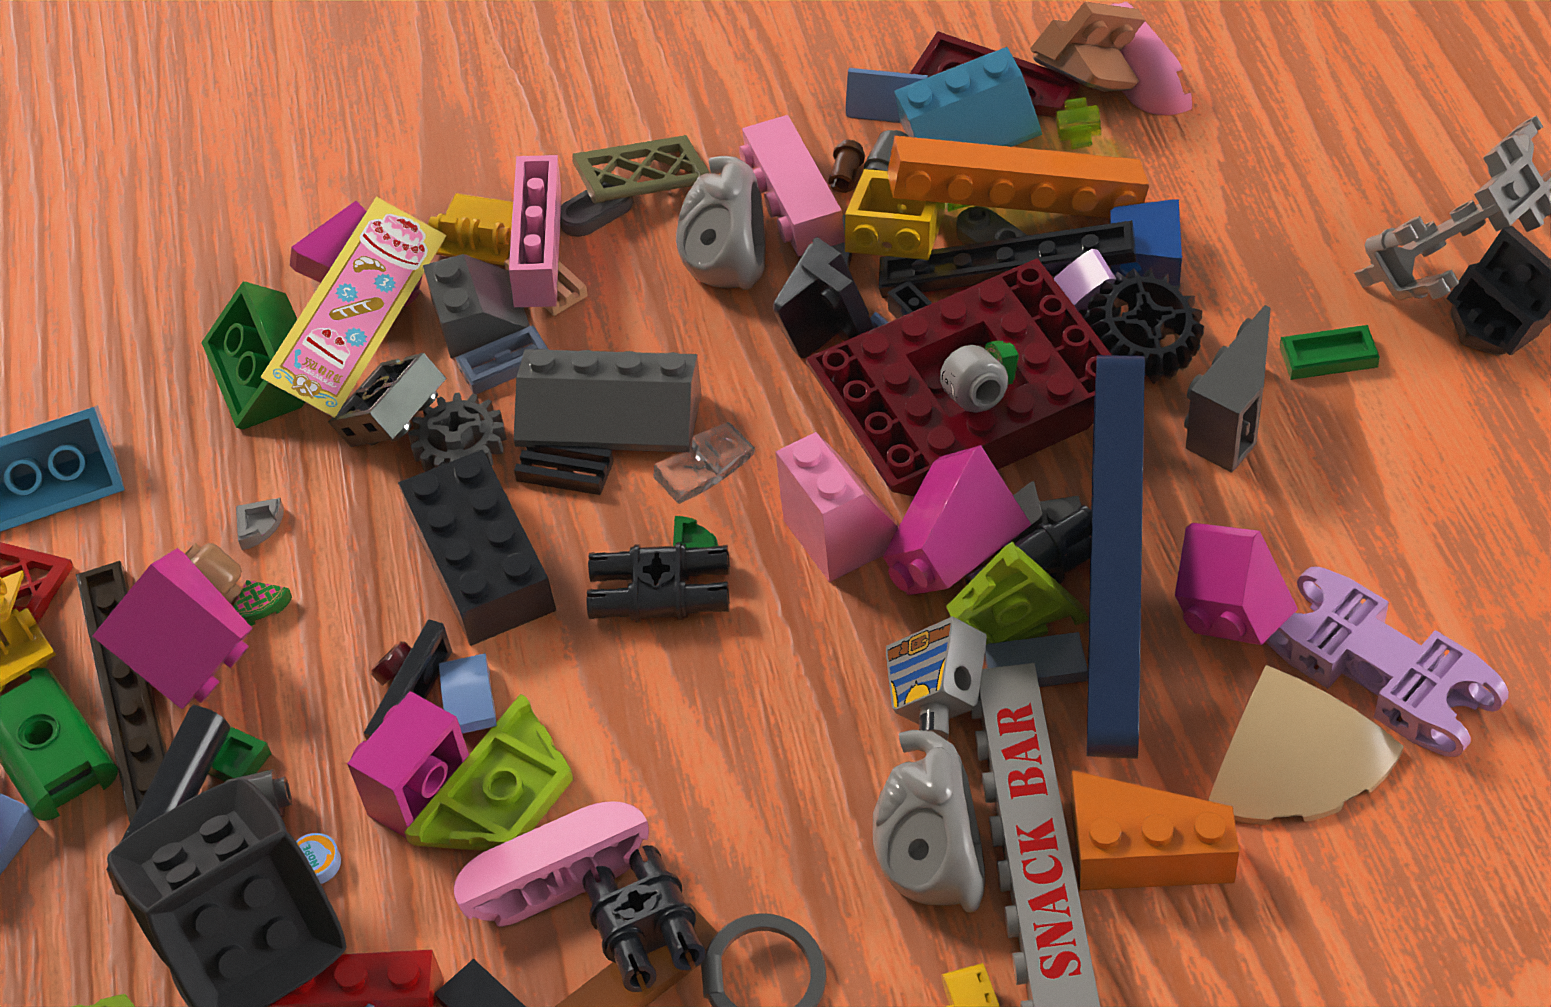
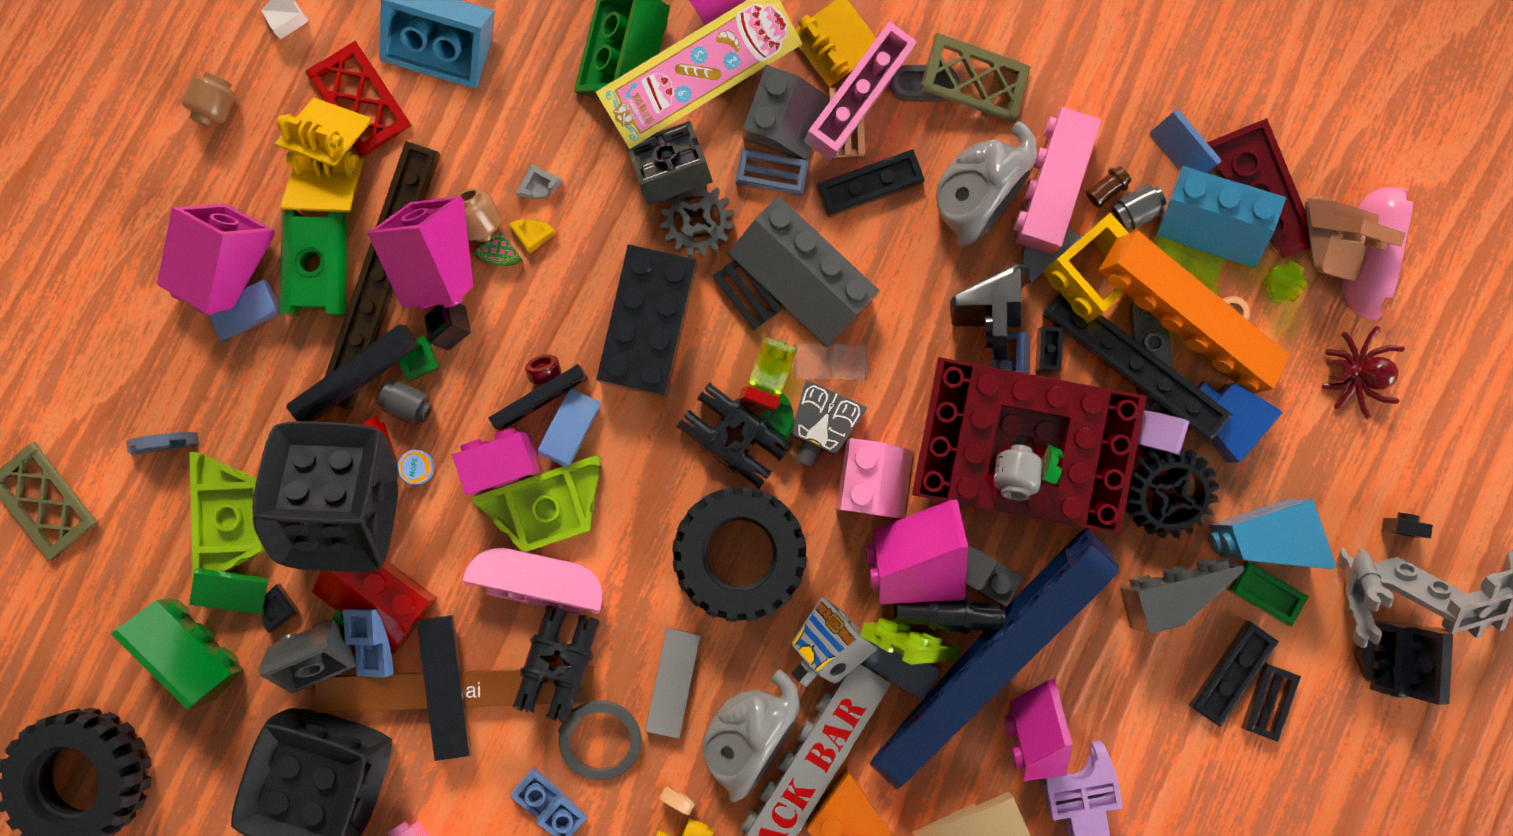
camera: 30 degrees right, 35 degrees up
none -> black slope [424,303,471,350]
none -> yellow tile [508,219,557,253]
none -> light grey tile [645,627,701,738]
none -> light nougat tile [659,786,695,815]
none -> black tyre [672,487,807,622]
none -> red tile [738,386,780,410]
none -> clear neon green bracket [747,338,797,398]
none -> dark grey torso [791,380,867,468]
none -> black tile [817,149,925,217]
none -> black tile [1189,620,1279,727]
none -> dark azure slope [1209,499,1337,569]
none -> black tile [1241,663,1301,742]
none -> dark red animal [1322,326,1405,419]
none -> black plate [1381,512,1433,539]

